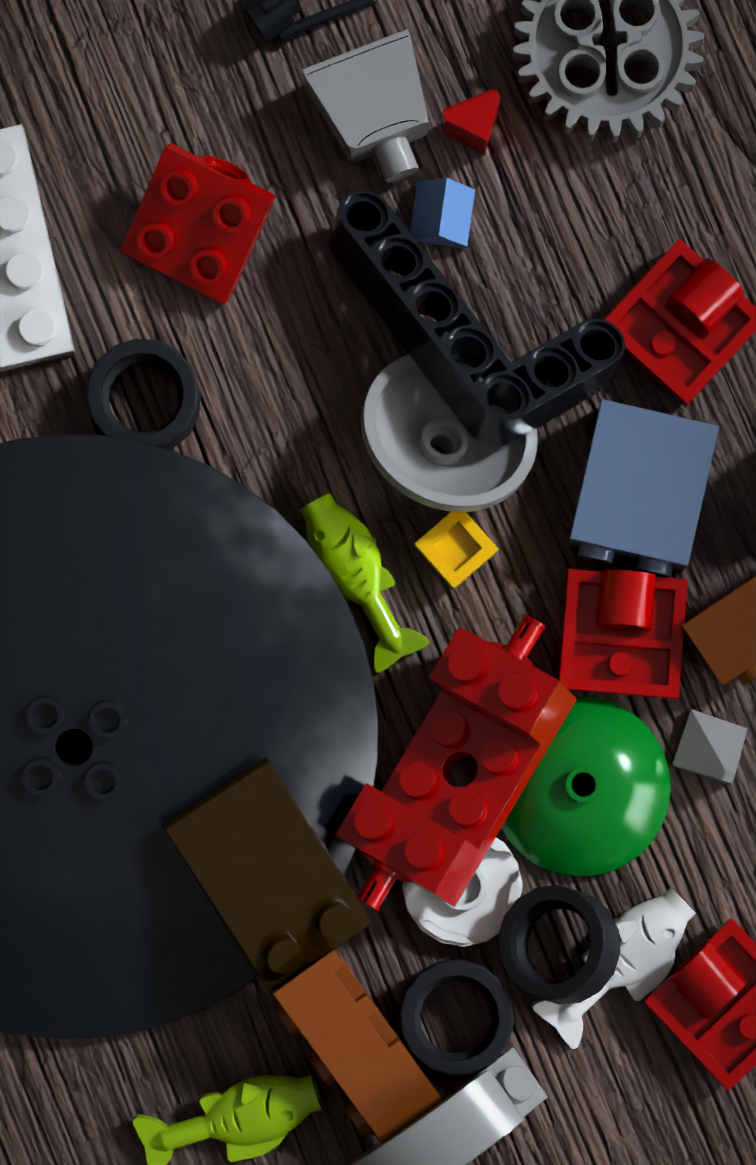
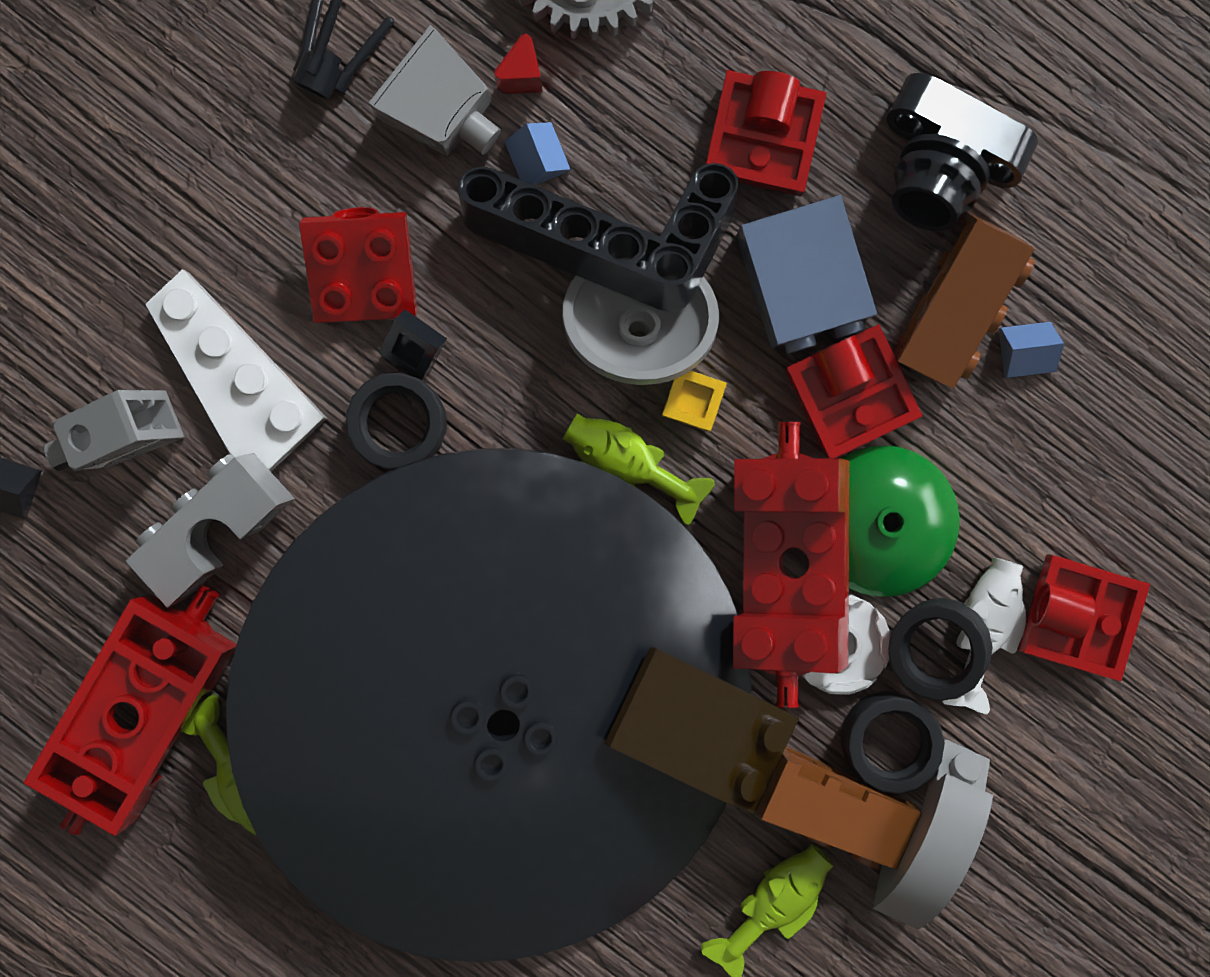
camera: 30 degrees left, 5 degrees up
light grey slope [671,709,748,785] -> none
none -> black plate [379,309,447,381]

